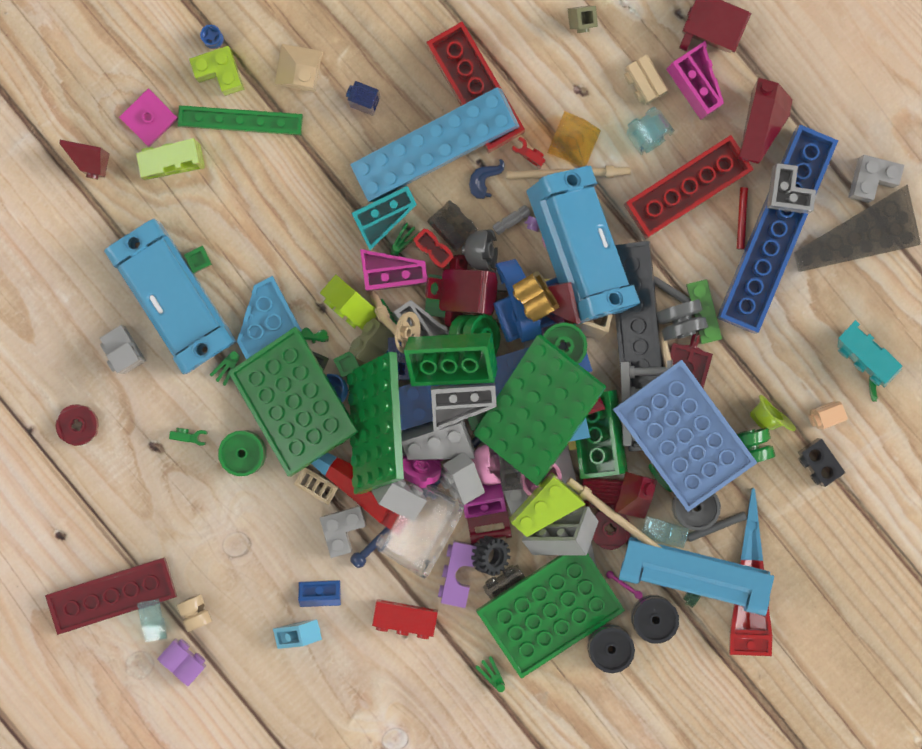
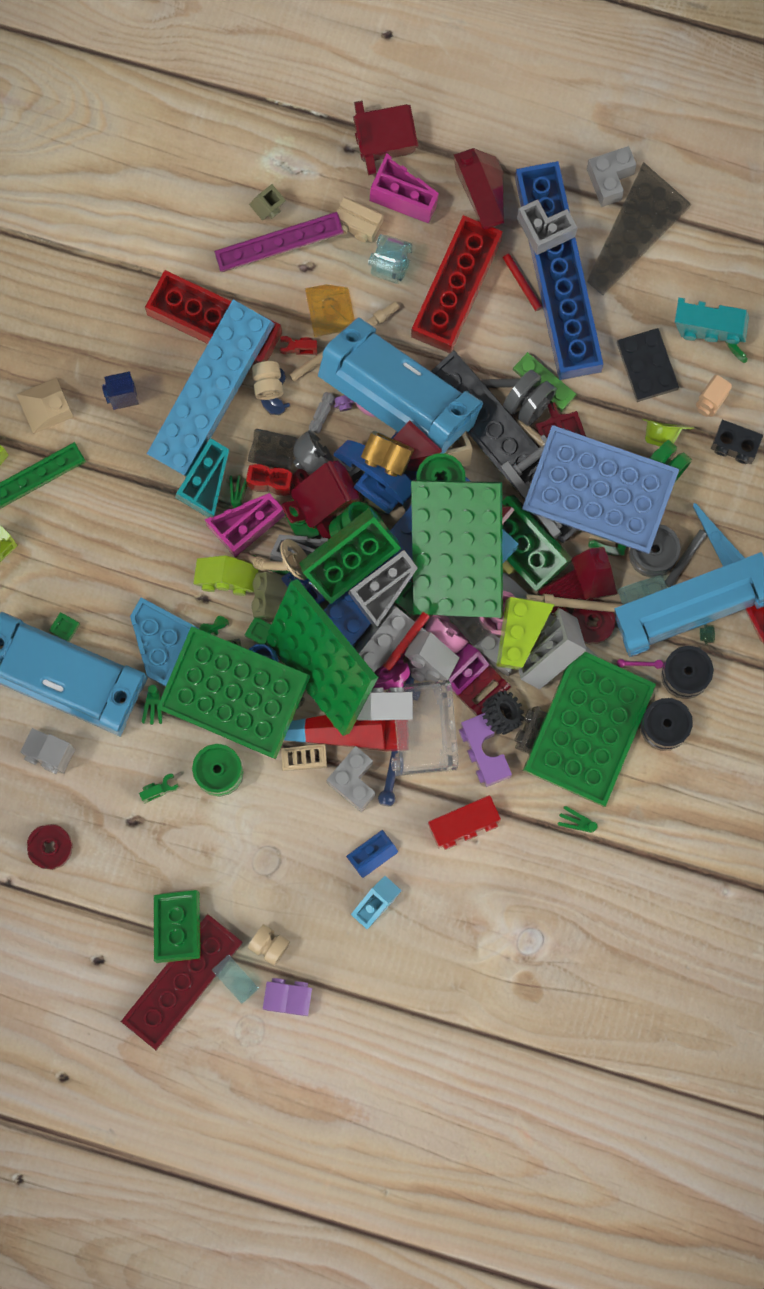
camera: 35 degrees left, 10 degrees down
none -> green plate [154,890,200,963]
none -> magenta tile [214,212,344,273]
none -> tan wheel [251,361,283,400]
none -> red bar [383,612,430,671]
none -> black plate [616,328,679,402]

